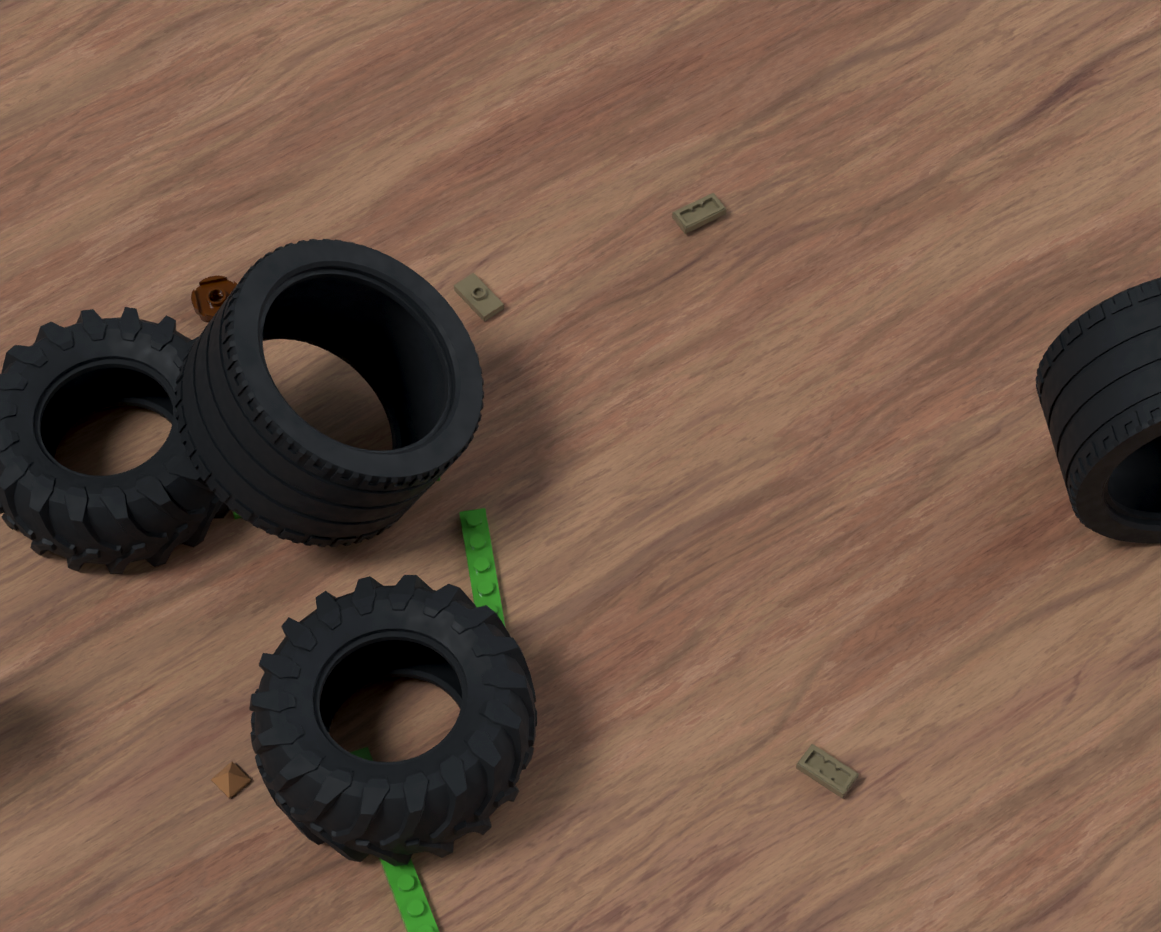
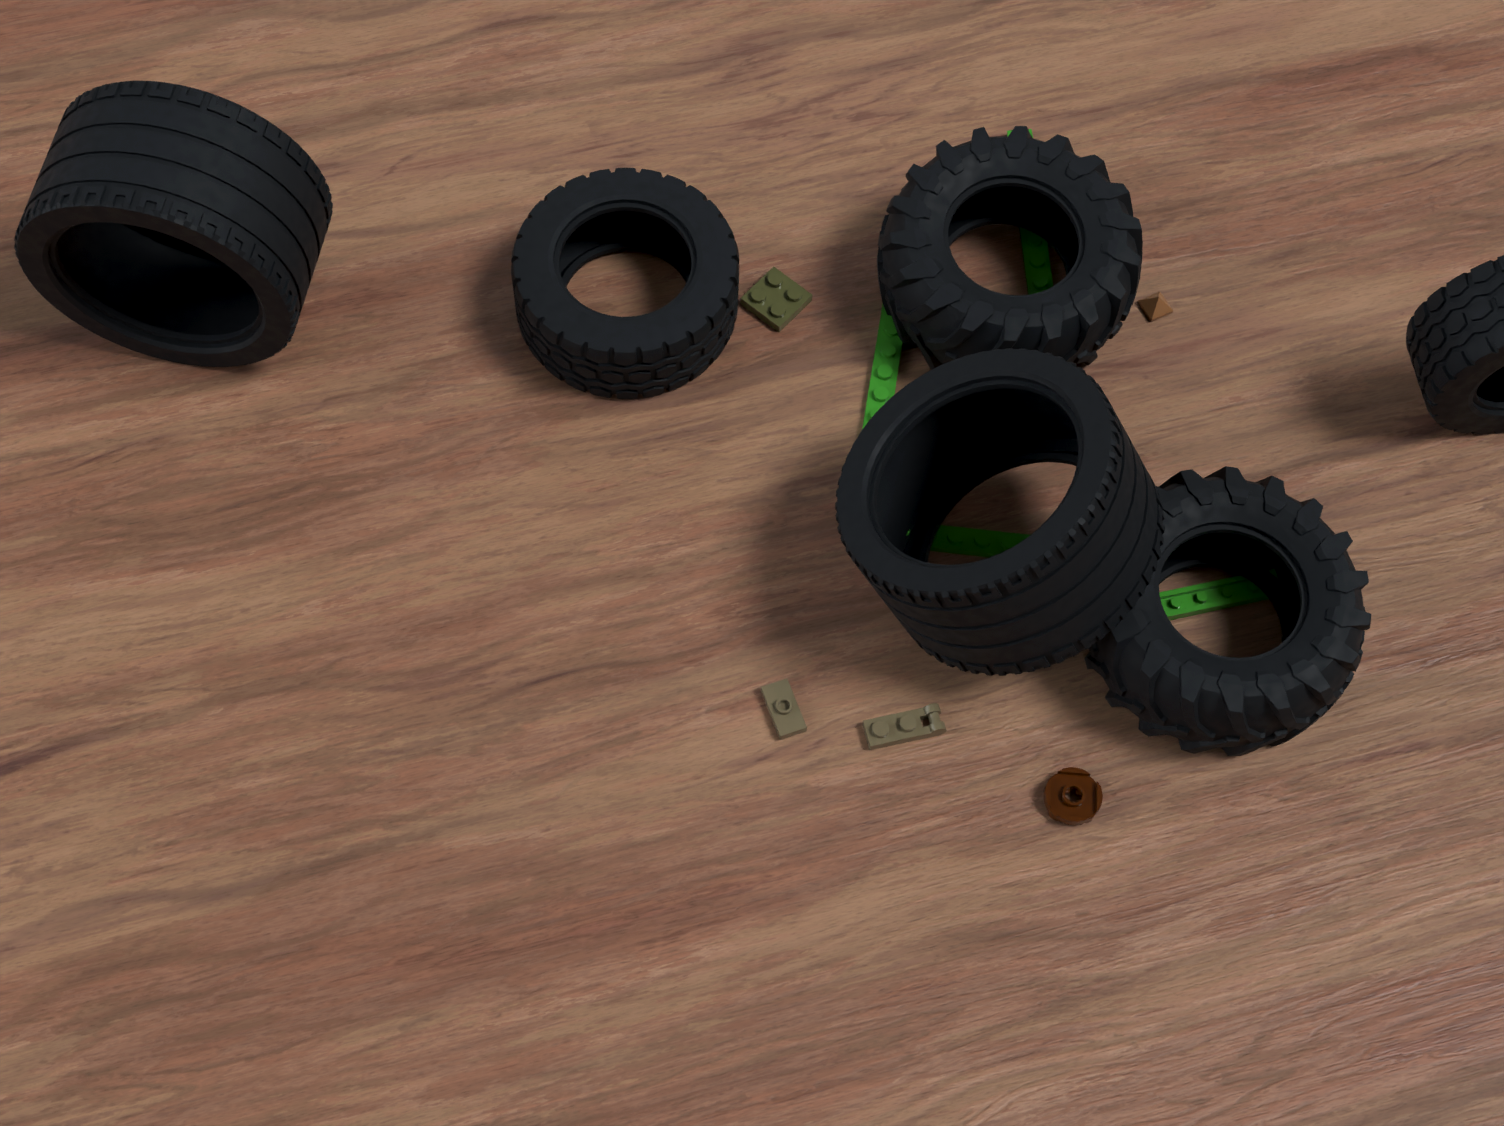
camera: 165 degrees left, 5 degrees up
dark tan plate [672,193,726,234] -> none
dark tan plate [796,744,859,799] -> none
none -> black tyre [511,168,740,399]
none -> olive plate [740,267,813,332]

